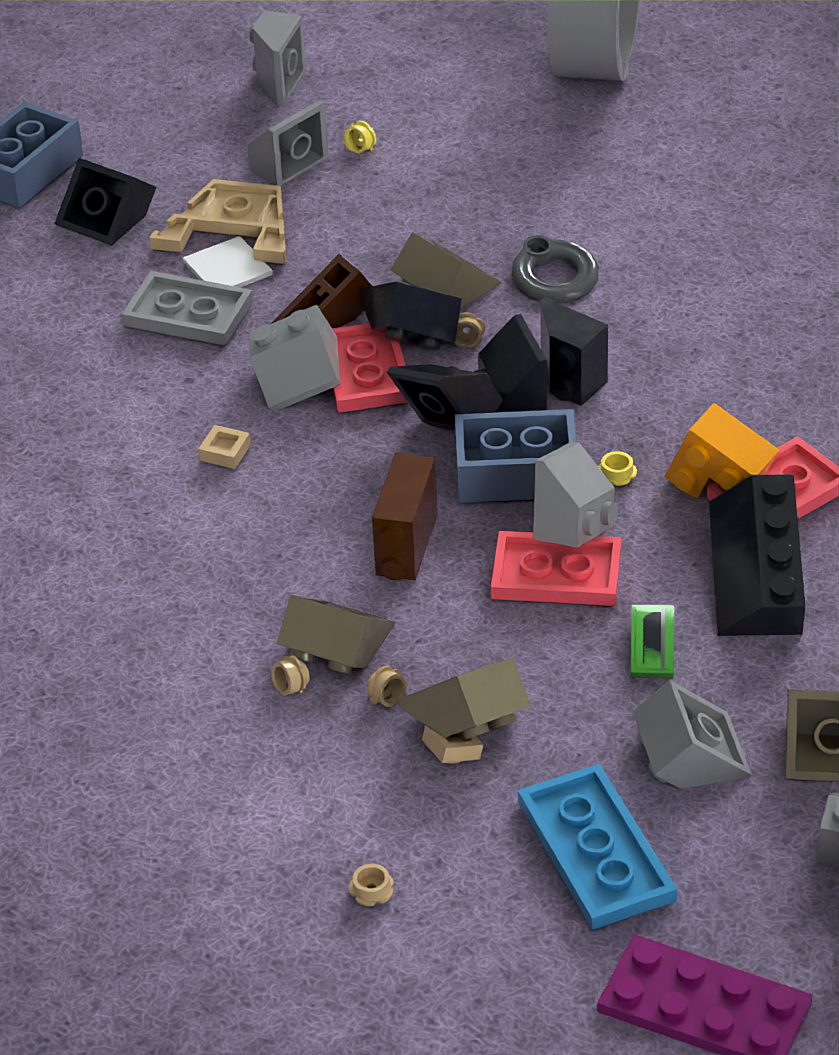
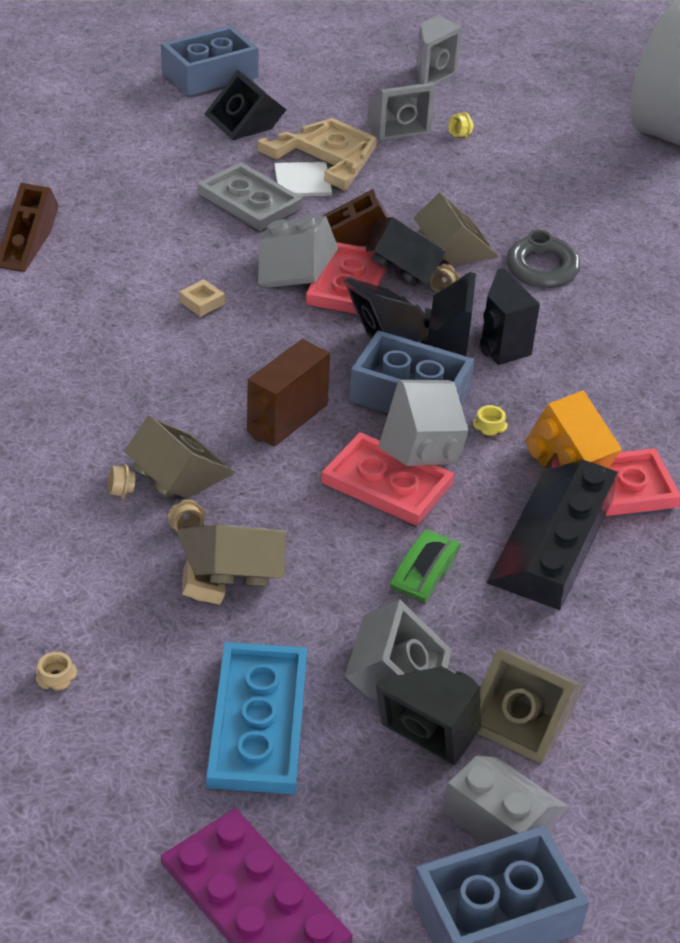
camera: 20 degrees right, 0 degrees up
none -> pearl dark grey slope [376,666,482,766]

